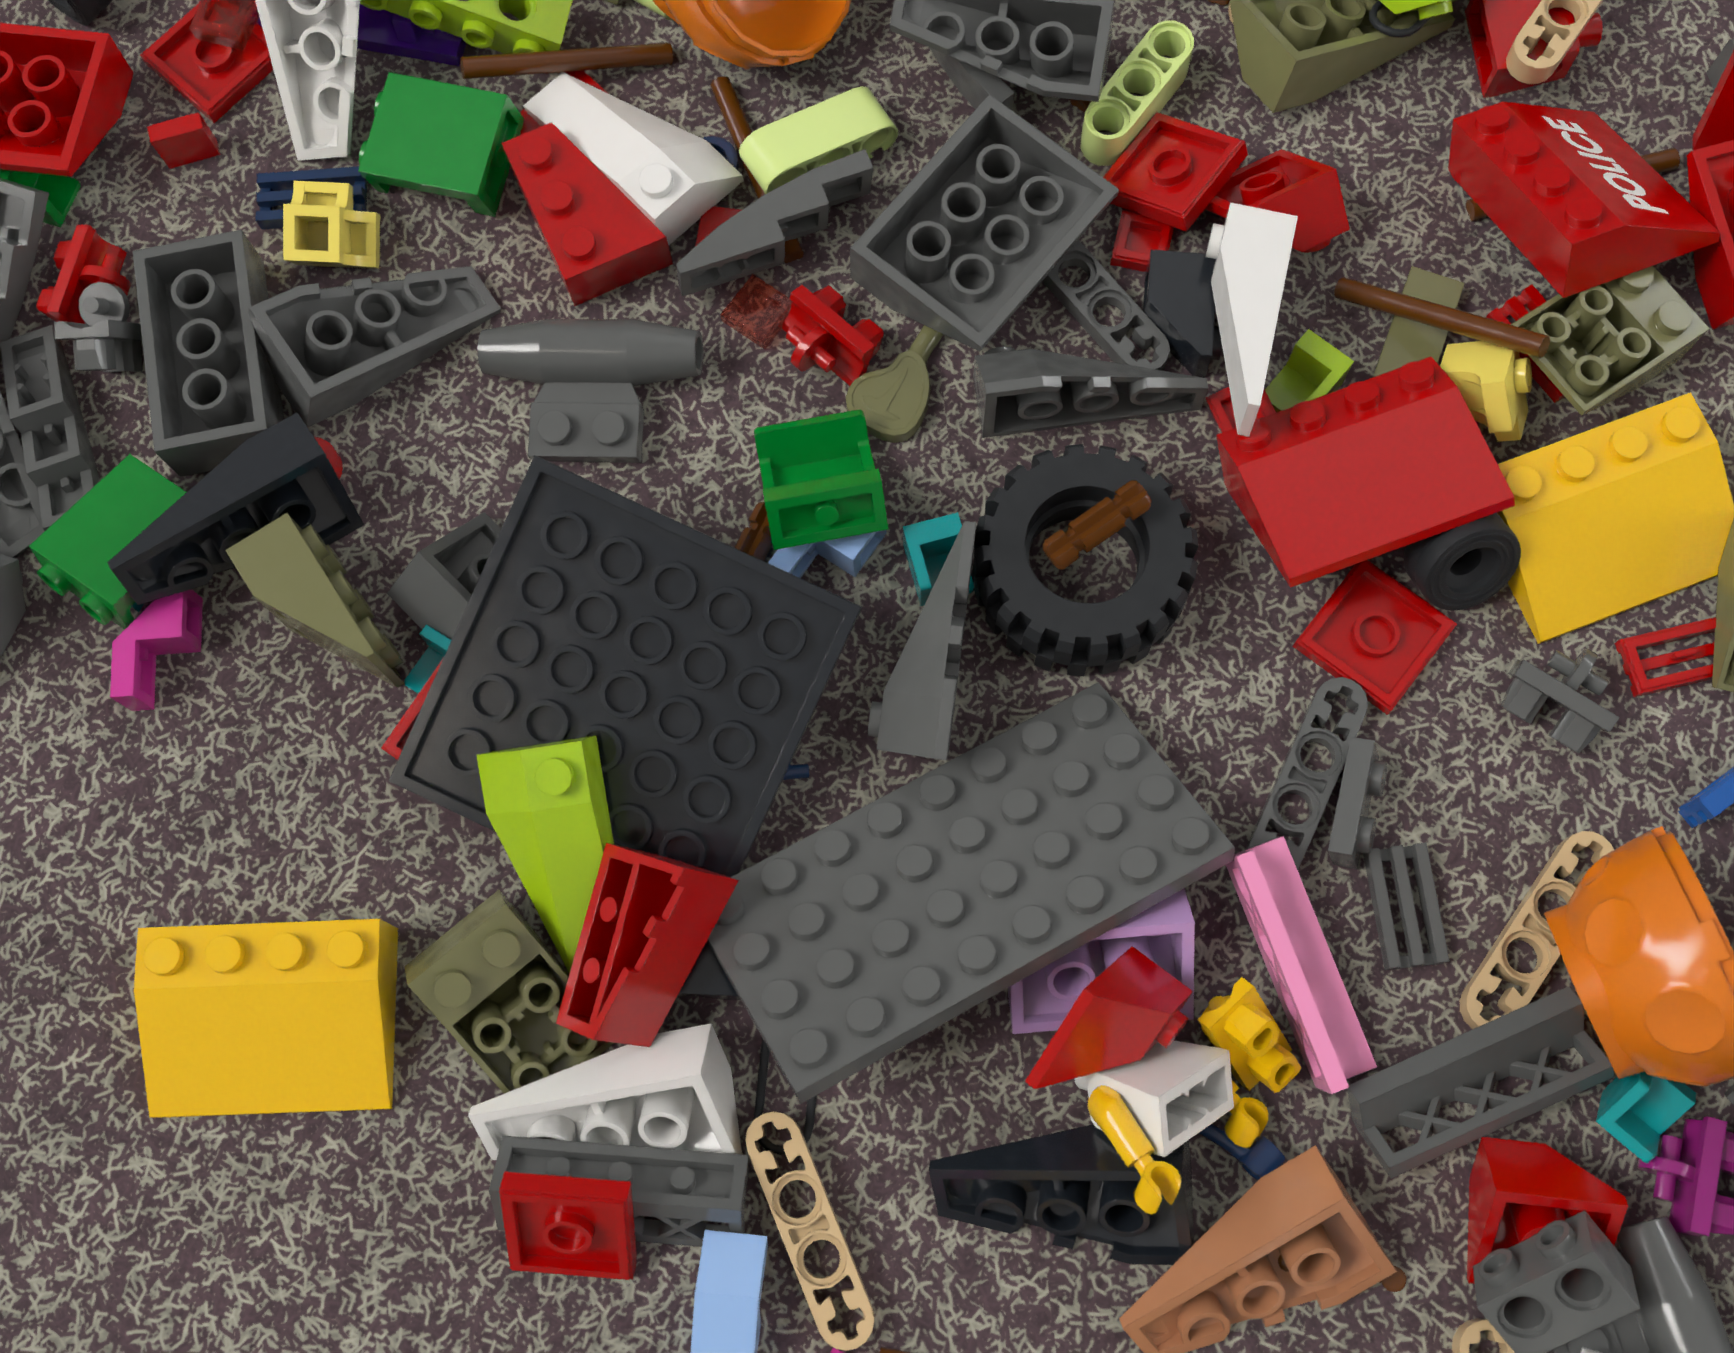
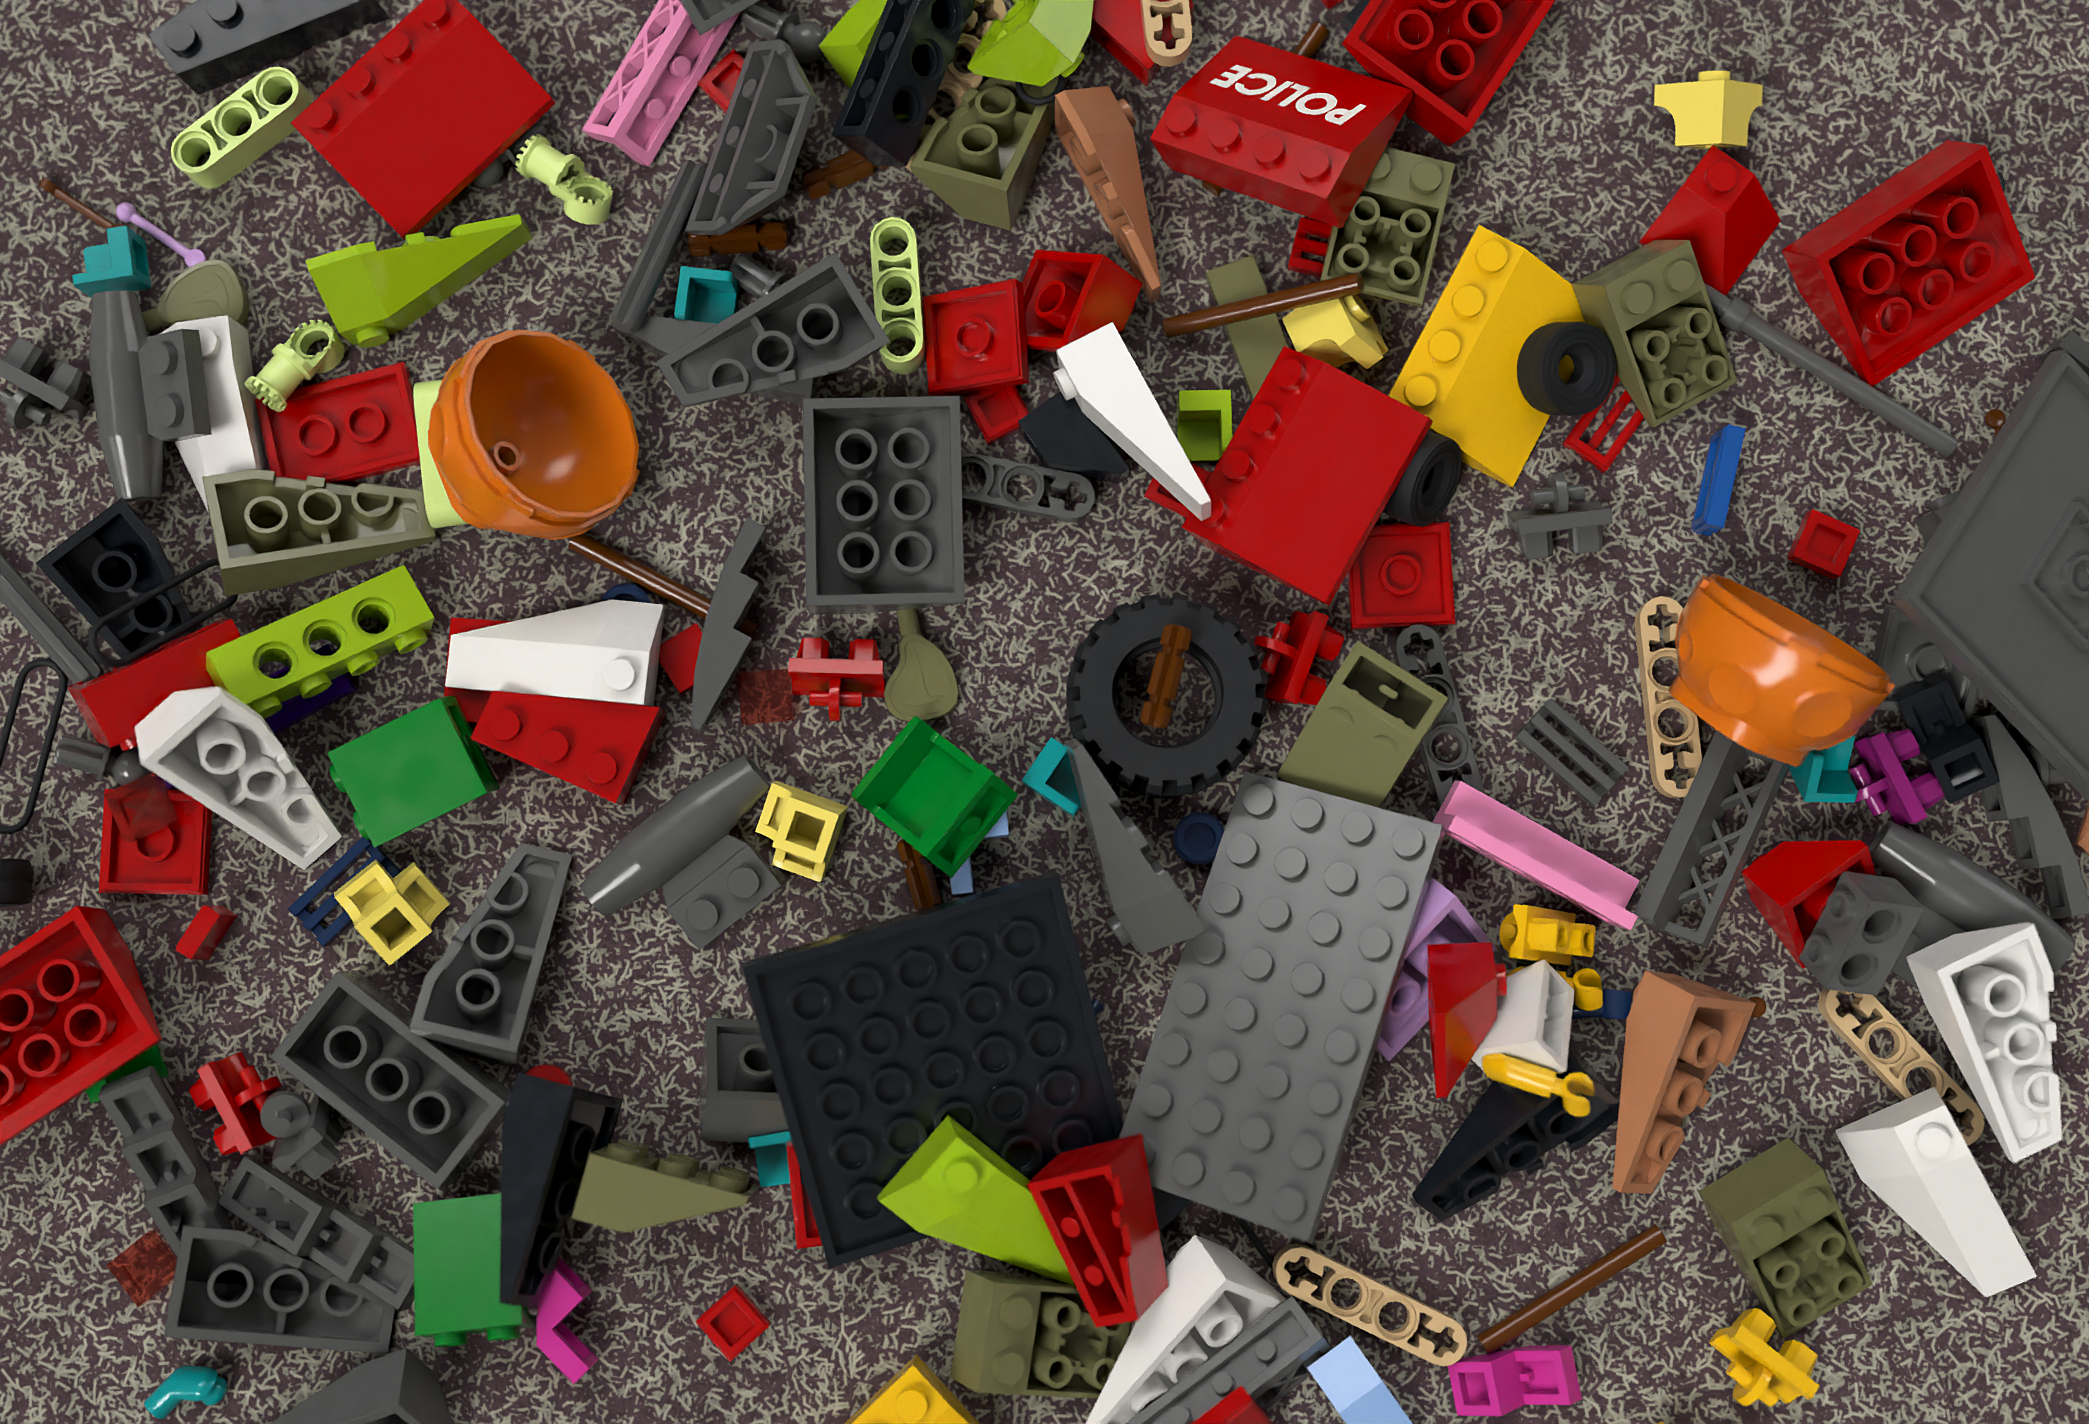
camera: 45 degrees left, 10 degrees up
reddish brown bar [460,42,673,79] -> none
yellowish green beam [739,86,898,194] -> none
dark grey wedge [973,346,1208,438] -> none
dark grey plate [1328,737,1387,870] -> none
none -> red tile [695,1284,772,1362]
none -> light yellow brick [755,781,848,882]
none -> nougat wedge [1055,86,1161,303]
none -> dark blue tile [1173,812,1224,865]
none -> red hips [1254,611,1344,706]
none -> olive slope [1277,640,1450,808]
none -> black tyre [1517,322,1616,416]

